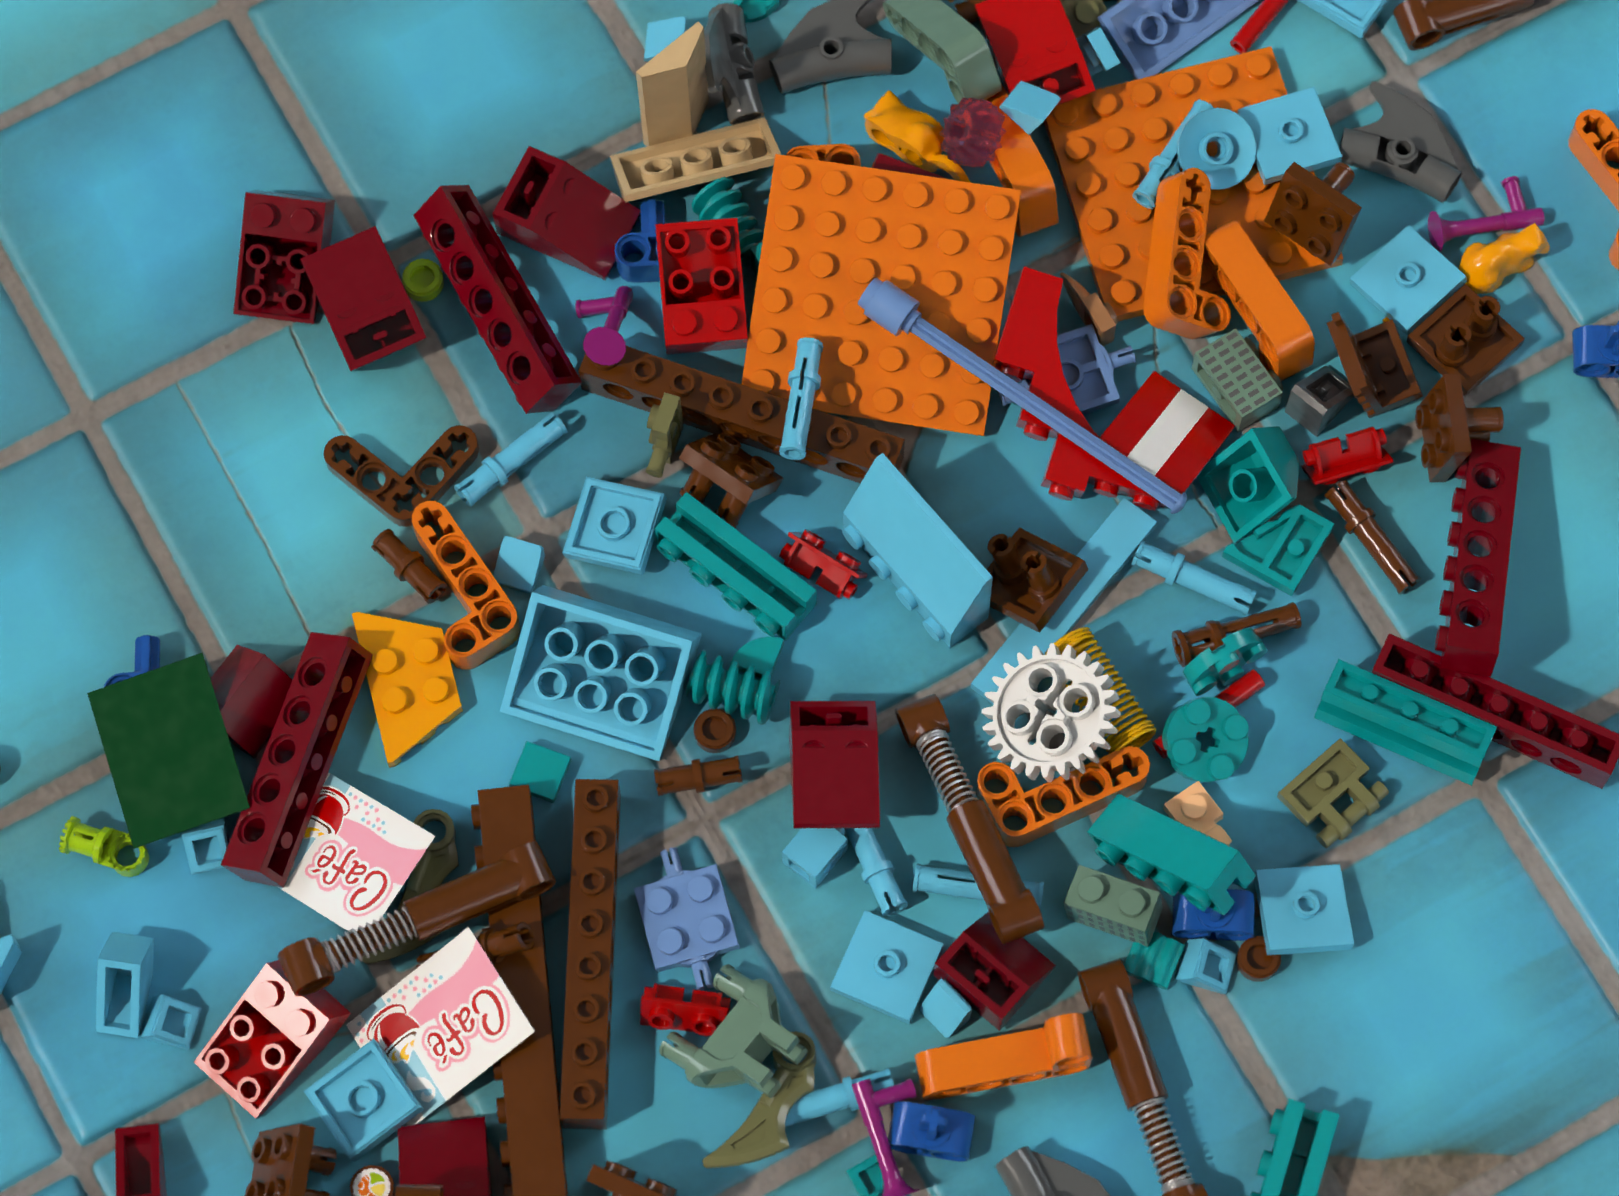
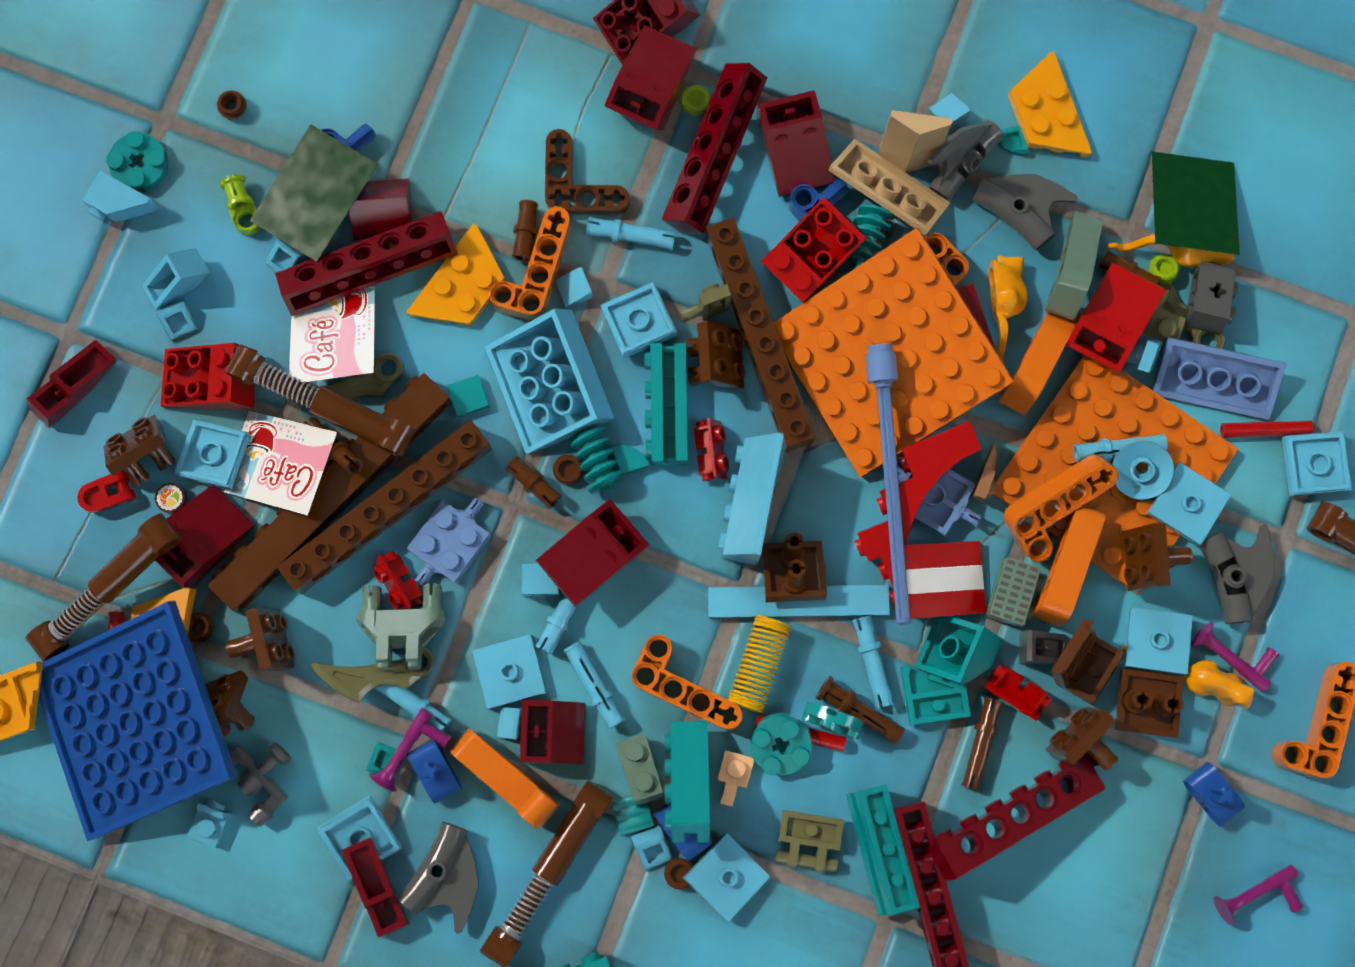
camera: 50 degrees right, 10 degrees up
magenta piece [575,286,633,365] -> none
medium azure pin [779,337,823,460] -> none
reddish brown piece [895,694,1044,945] -> none
clear pink gear [939,97,1007,168] -> none
white gear [982,643,1121,783] -> none
medium azure slope [999,81,1061,135] -> none

